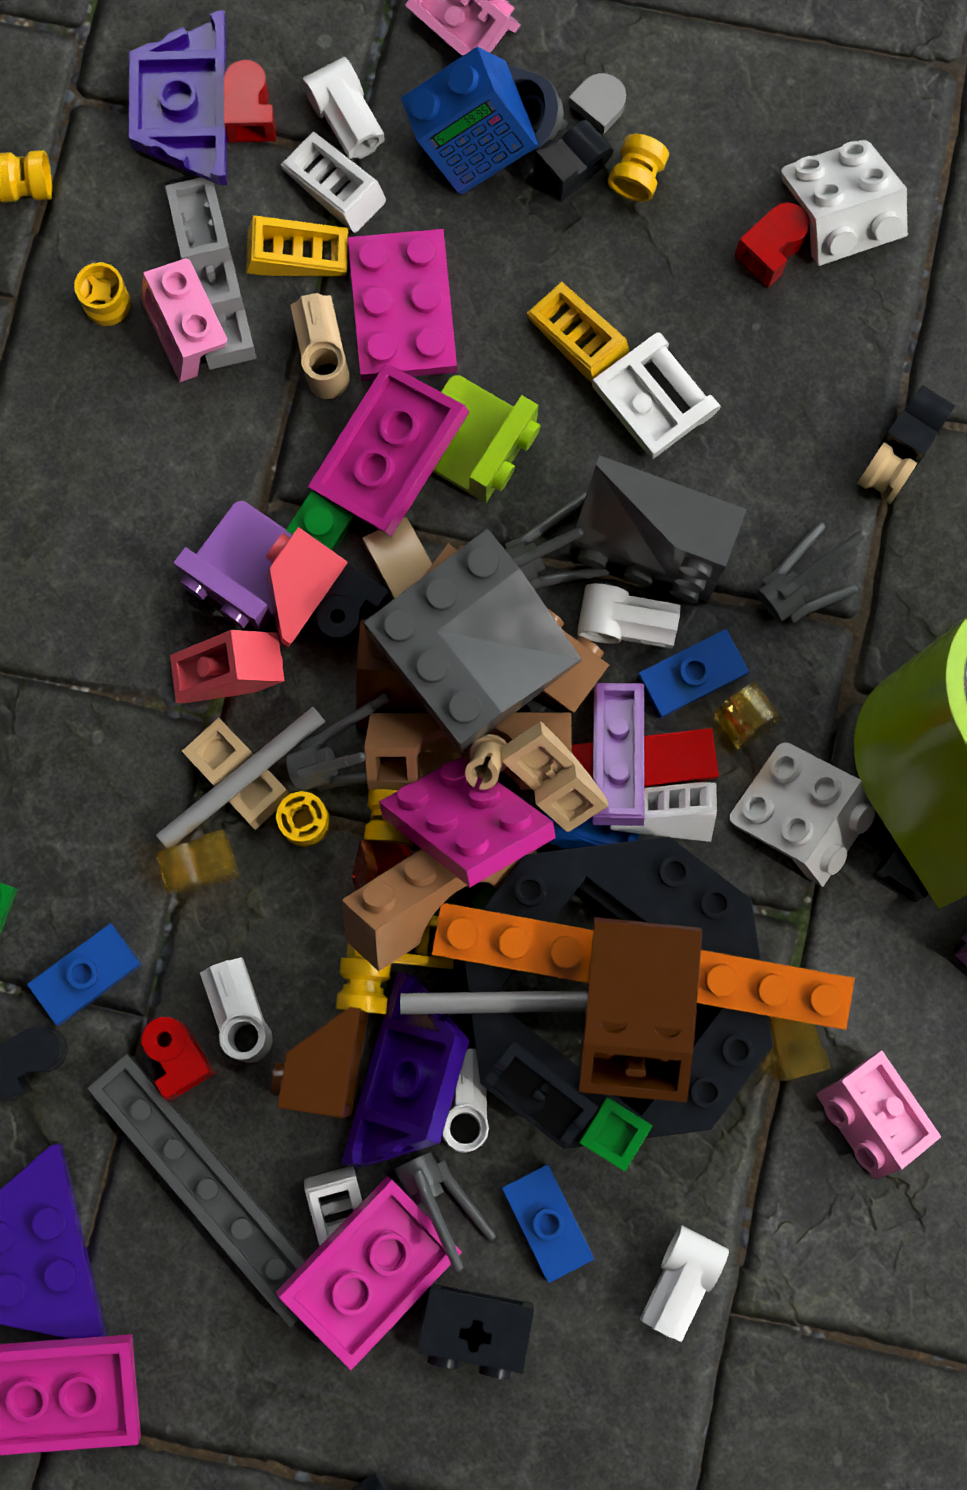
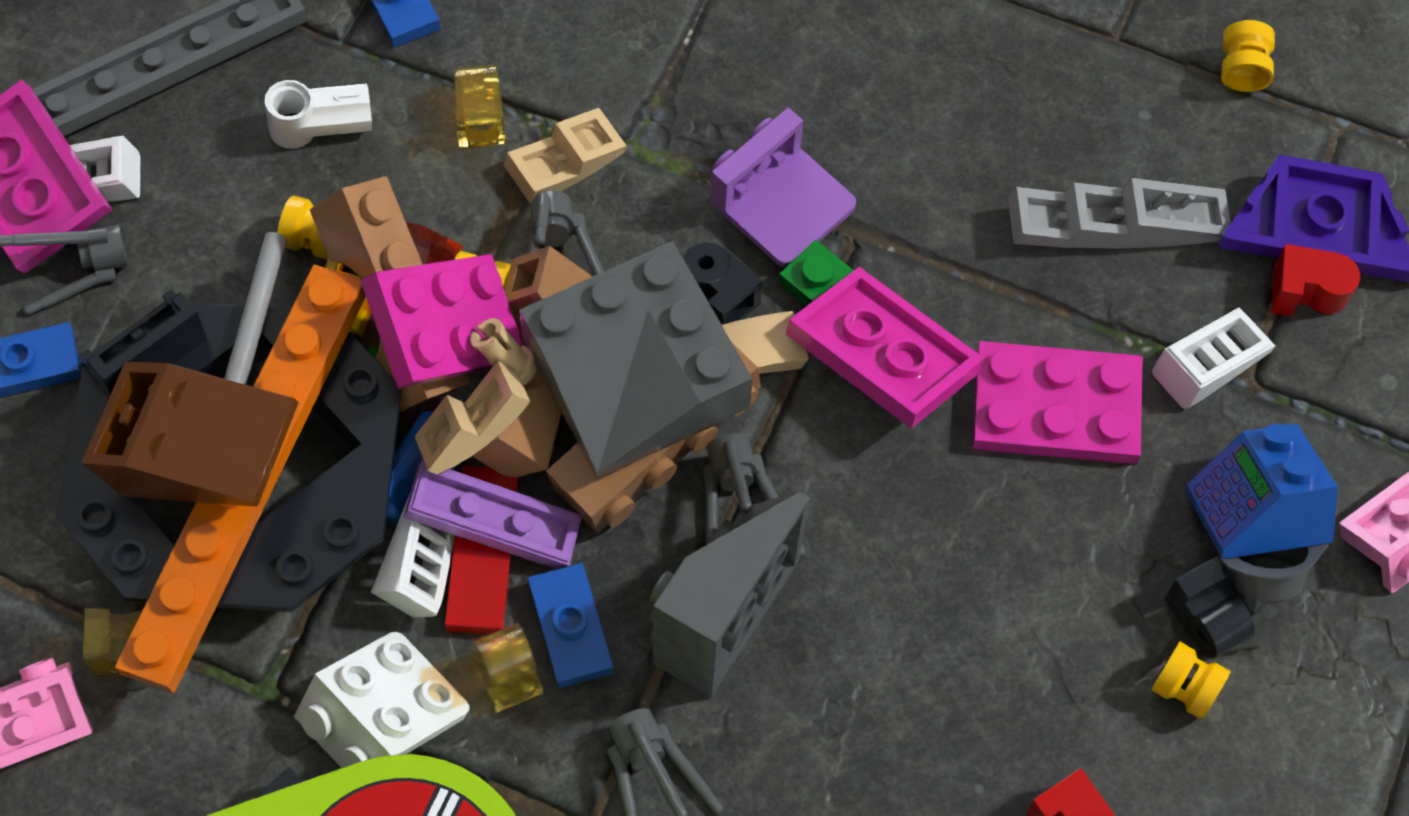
camera: 100 degrees right, 15 degrees down
yellow wheel [74,262,131,326] -> none
bright pink bracket [141,258,227,382] -> none
red leg [142,1017,216,1101] -> none
light grey bar [156,707,325,850] -> none
coral slope [170,630,285,703] -> none
yellow slope [246,215,348,276] -> none
coral slope [265,527,348,649] -> none
reddish brown slope [270,1007,369,1118] -> none
yellow wheel [276,791,330,847] -> none
tan piece [290,293,350,399] -> none
white piece [301,57,385,159] -> none
dark purple wing [341,971,469,1168] -> none
lime bracket [432,375,541,503] -> none
white piece [442,1049,489,1153] -> none
yellow slope [527,282,630,383] -> none
light grey tile [568,73,626,134] -> none
white piece [577,584,680,649] -> none
green plate [578,1097,652,1172] -> none
white plate [592,332,721,460] -> none

